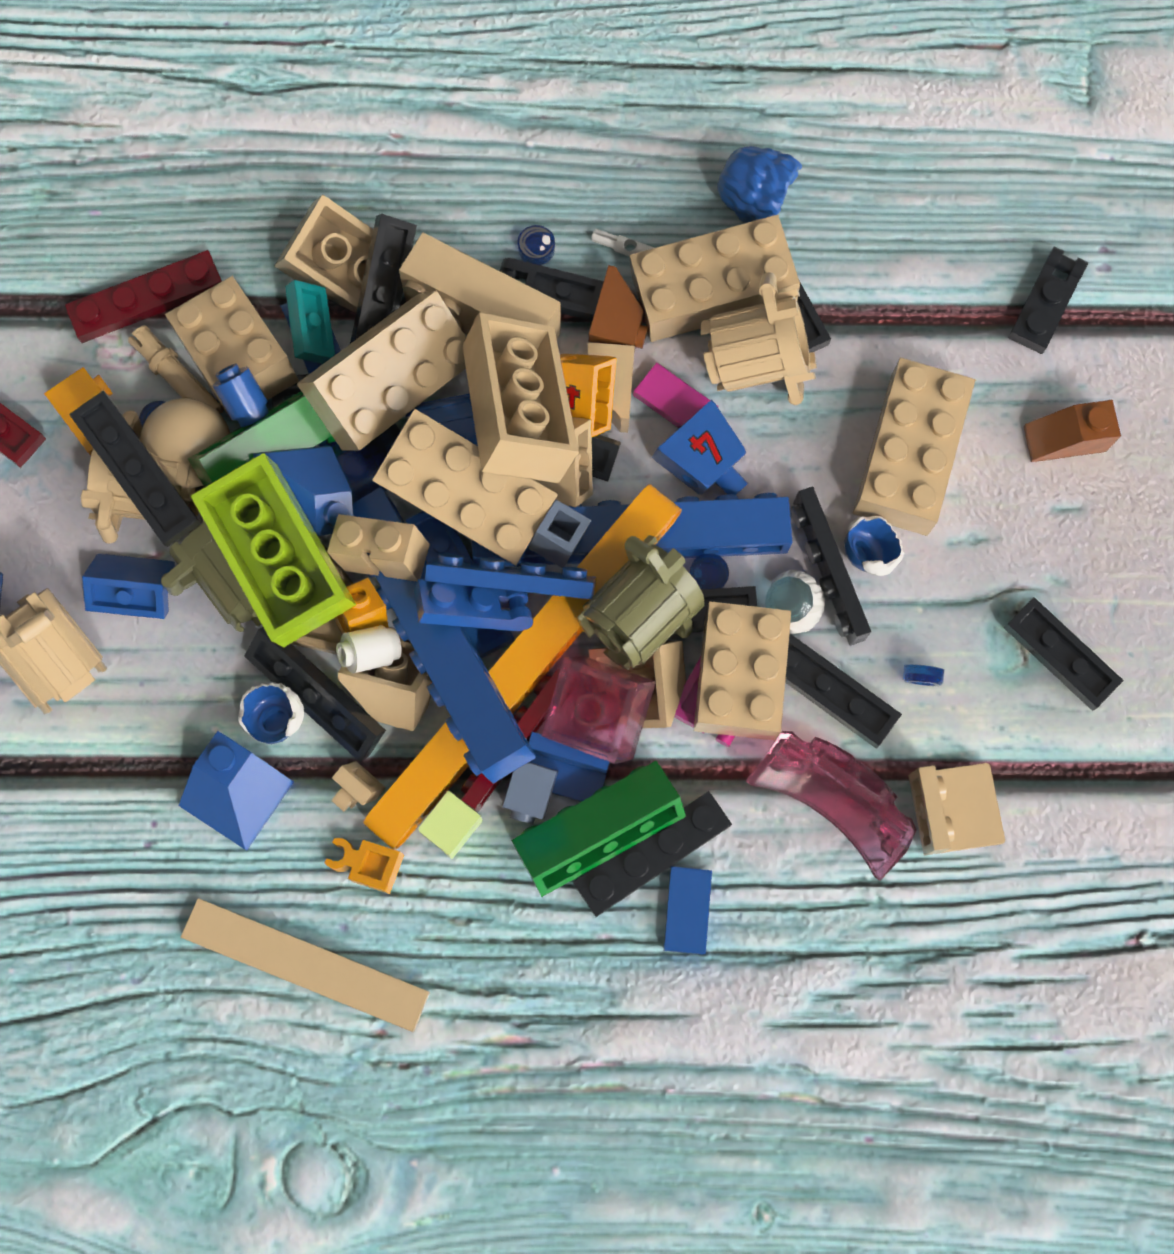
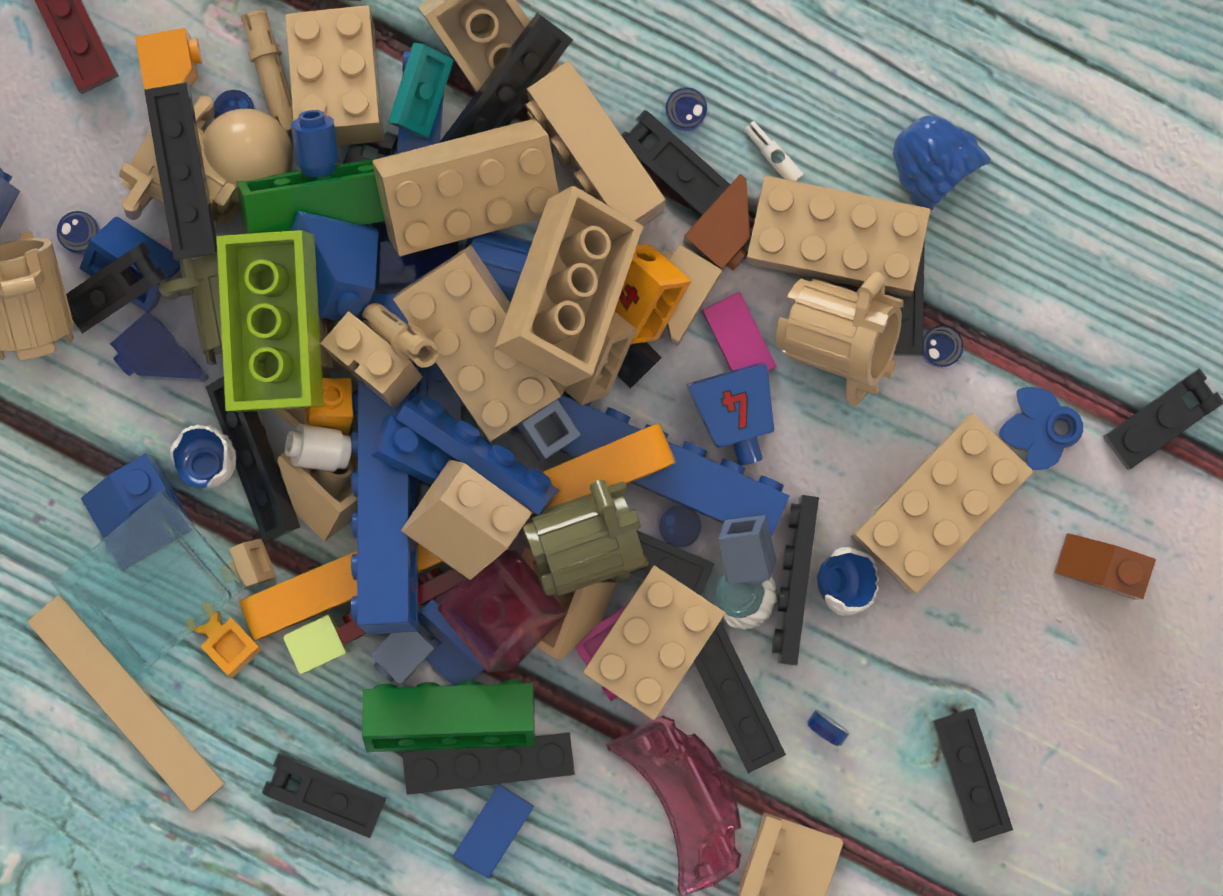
camera: 30 degrees right, 10 degrees up
none -> clear light blue piece [51,489,246,679]
none -> clear blue tile [57,211,101,254]
none -> black plate [66,242,168,334]
none -> clear blue slope [110,311,209,383]
none -> black plate [262,753,387,838]
none -> tan pin [362,303,439,367]
none -> tan slope [401,460,532,580]
none -> sand blue brick [717,515,777,586]
none -> clear blue tile [922,325,964,368]
none -> blue plate [999,387,1083,470]

